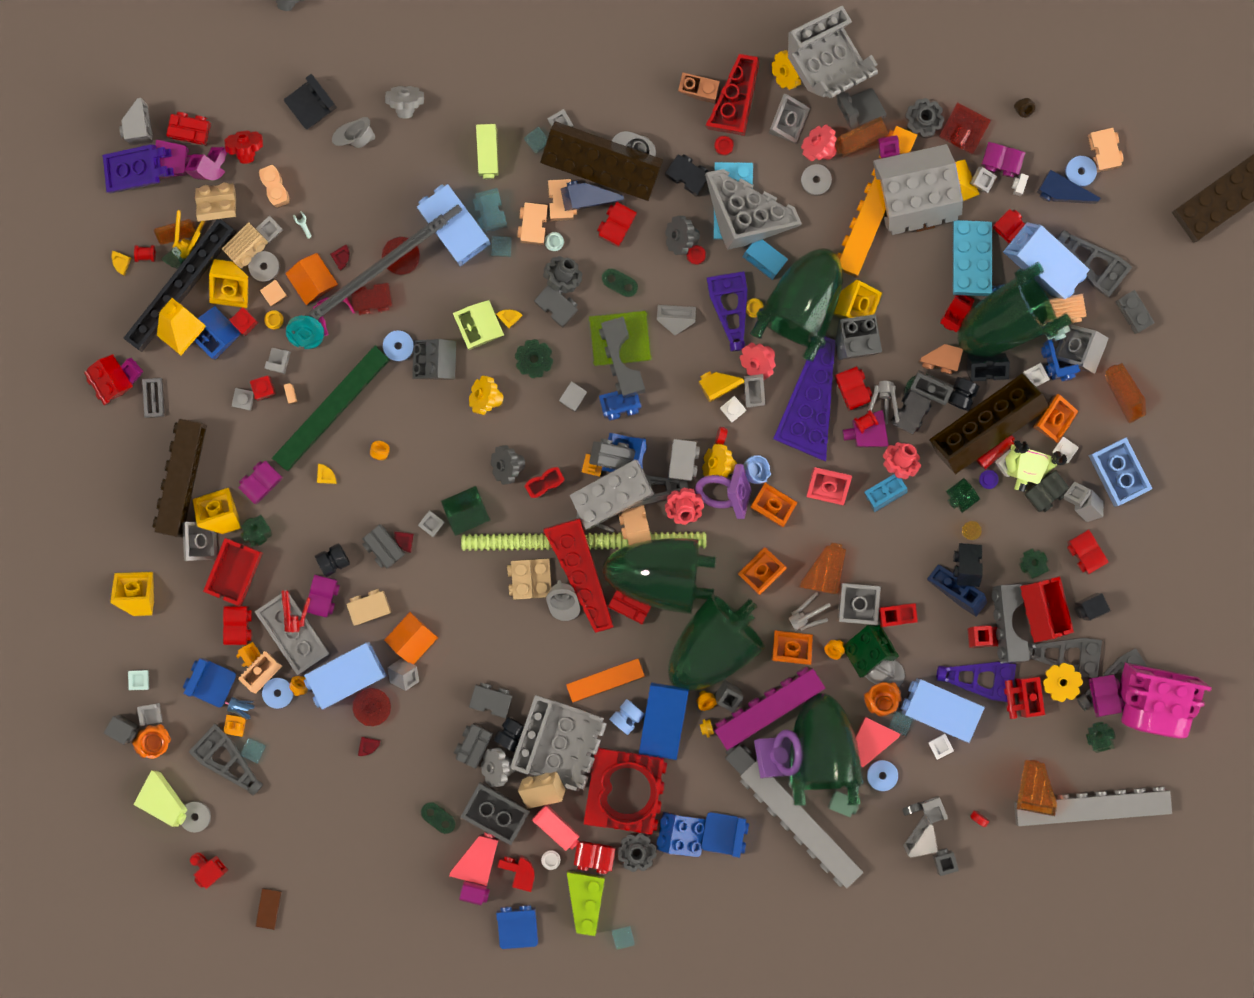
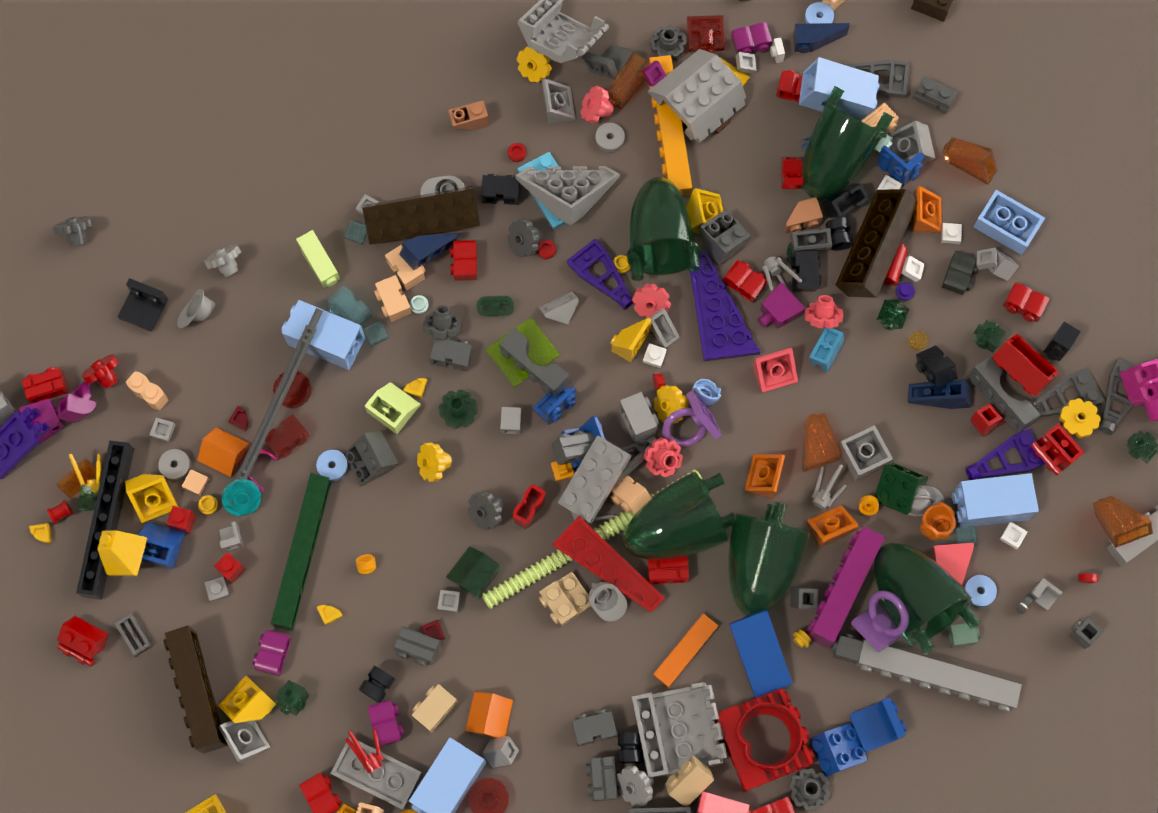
camera: 25 degrees left, 15 degrees down
magenta plate [121,358,144,384] -> none
tan plate [195,183,236,222] -> none
red piece [203,538,263,606] -> none
tan brick [221,222,268,268] -> none
light nougat tile [284,383,298,405] -> none
light aqua hand [293,211,312,238] -> none
light blue wheel [609,699,645,735] -> none
light orange tile [696,690,717,711] -> none
red wedge [705,54,760,136] -> none
dark azure hinge [742,239,788,280] -> none
orange slope [749,483,798,528] -> none
red bush [853,410,879,434] -> none
red brick [879,603,918,627] -> none
light grey slope [903,814,938,857] -> none
medium azure plate [953,220,992,296] -> none
yellowish green torso [1005,440,1067,492] -> none
magenta brick [1089,675,1124,717] -> none

